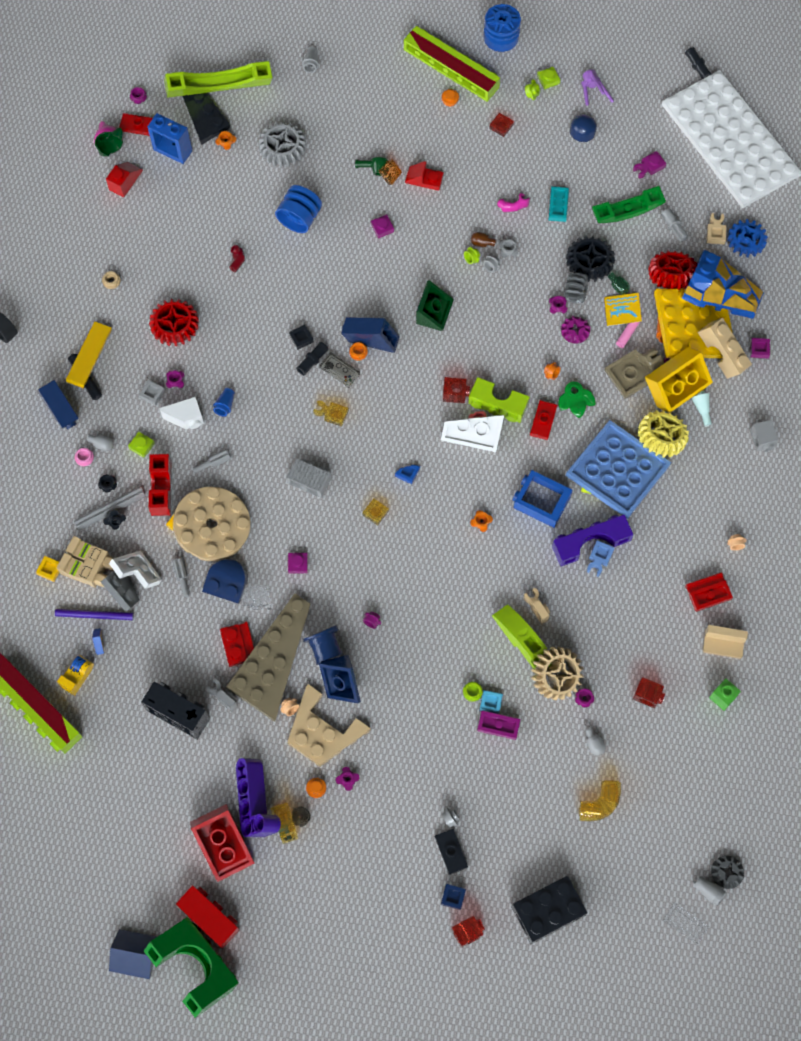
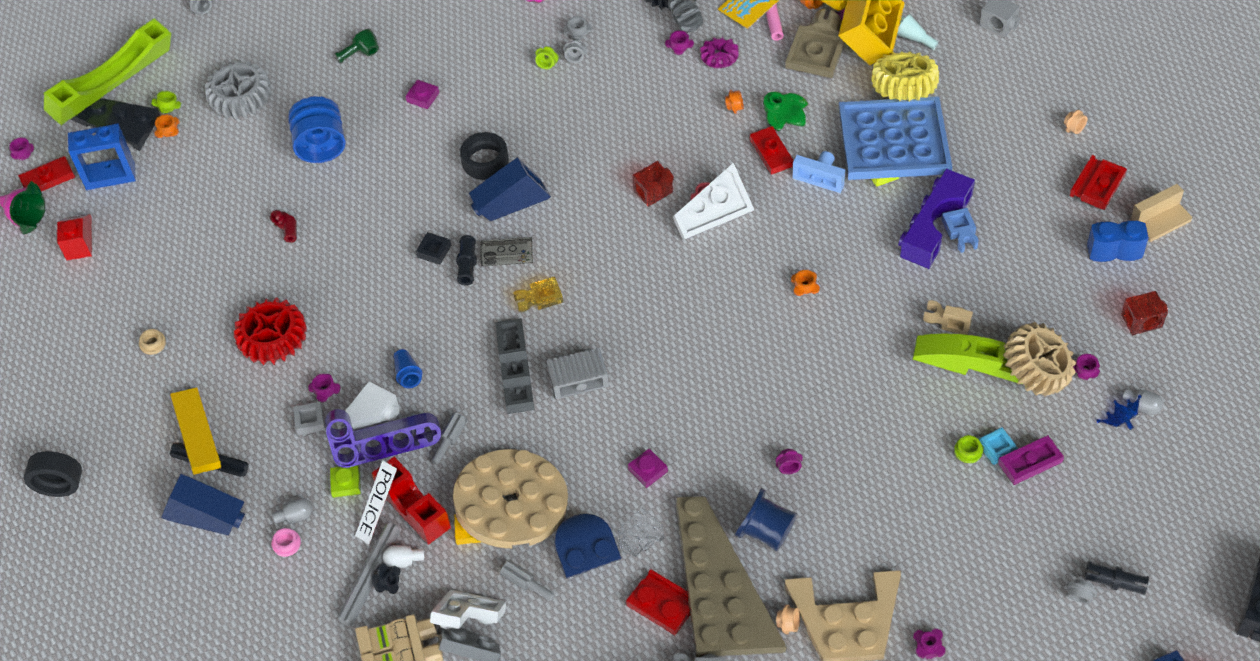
camera: 35 degrees left, 15 degrees down
black plate [98,474,117,493] -> none
dark blue slope [319,655,361,704] -> none
orange plate [349,342,368,361] -> none
clear yellow plate [362,498,389,526] -> none
clear orange tile [379,159,402,185] -> none
blue tile [395,465,420,484] -> none
red slope [405,161,444,191] -> none
dark green slope [416,280,454,331] -> none
black plate [434,829,468,875] -> none
lime arch [468,377,530,423] -> none
reddish brown cylinder [471,232,496,248] -> none
blue window [512,470,573,528] -> none
clear yellow cylinder [579,780,621,822] -> none
bright green brick [709,678,741,711] -> none
none -> lime plate [151,91,181,113]
none -> dark purple beam [325,409,441,468]
none -> white sticker [355,461,397,544]
none -> white cylinder [383,545,424,568]
none -> black tyre [460,132,509,180]
none -> dark grey slope [495,318,535,414]
none -> light blue tile [793,151,845,193]
none -> black pin [1084,561,1149,595]
none -> blue brick [1087,221,1149,262]
none -> clear blue piece [1097,395,1142,430]

